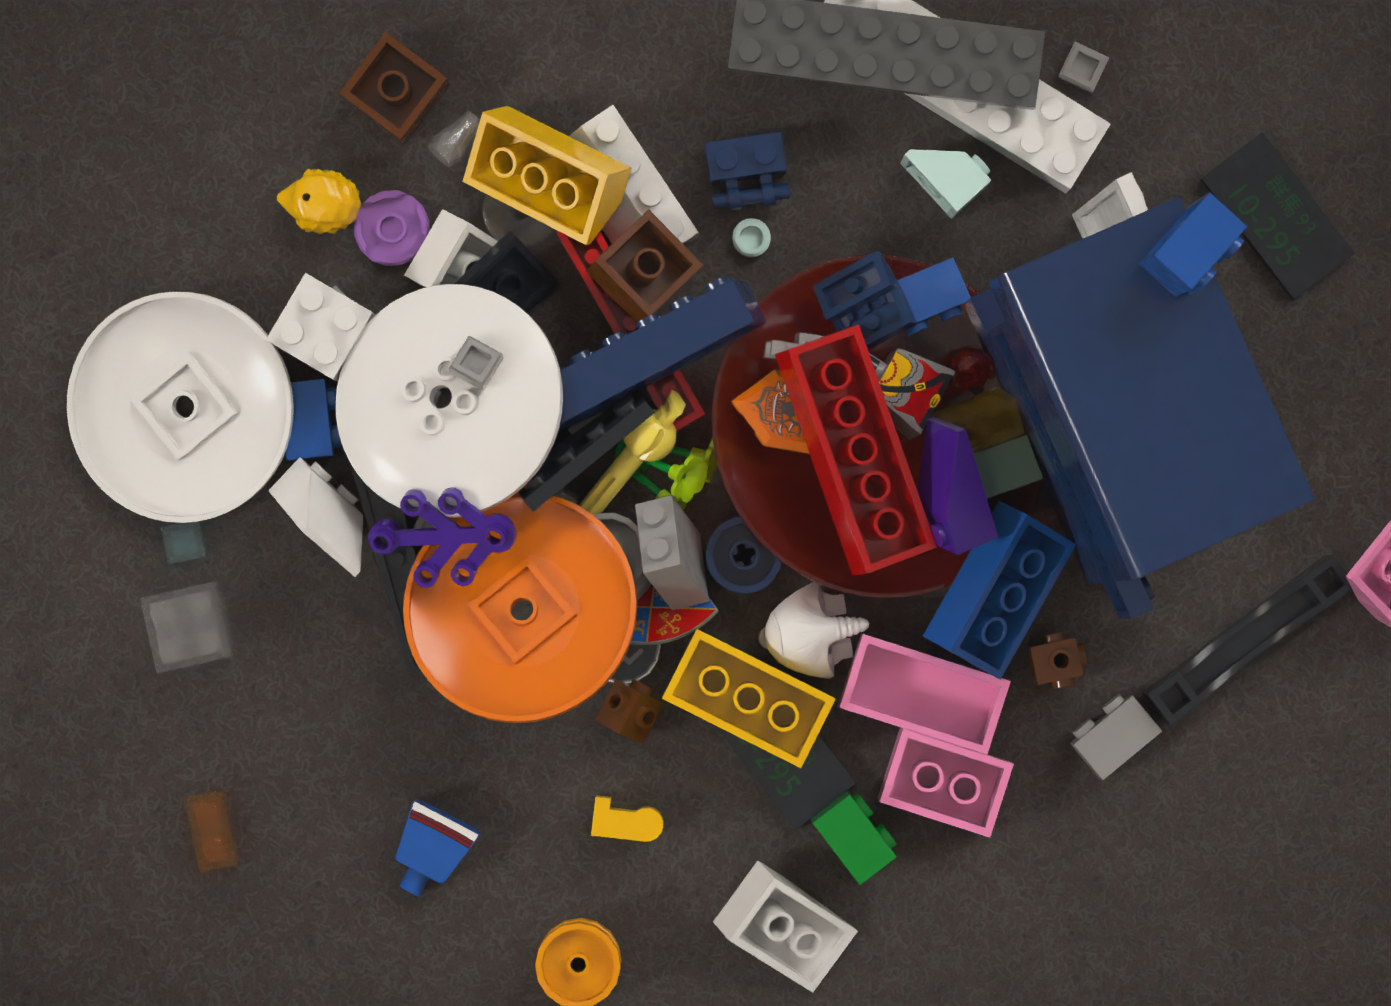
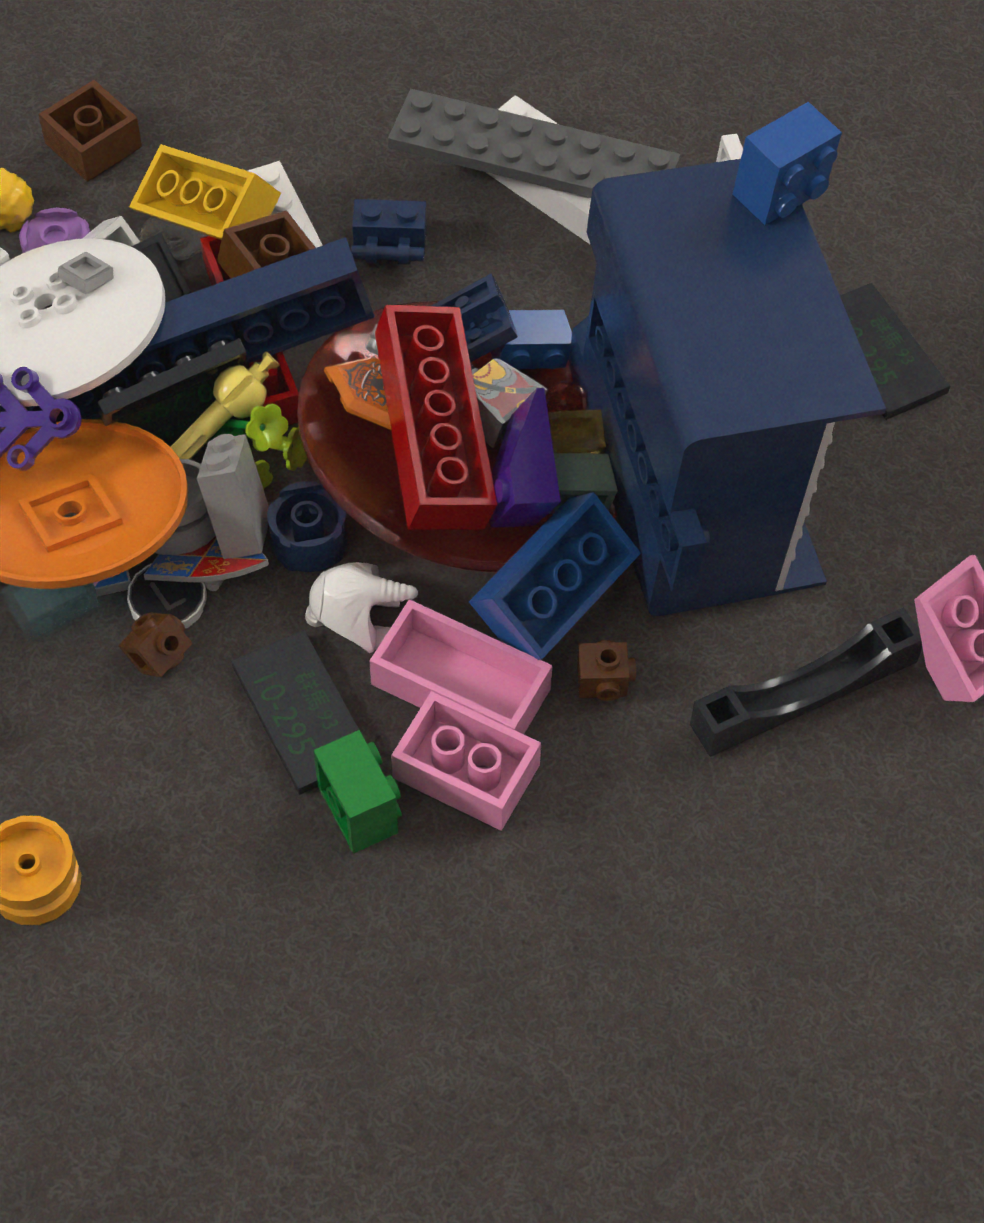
camera: 10 degrees right, 30 degrees down
clear cone [428,110,480,168] -> none
yellow leg [591,795,664,842] -> none
yellow brick [662,629,836,768] -> none
white slope [713,861,858,993] -> none
light aqua tile [732,218,771,257] -> none
light aqua slope [900,149,991,219] -> none
light grey brick [1070,694,1162,780] -> none

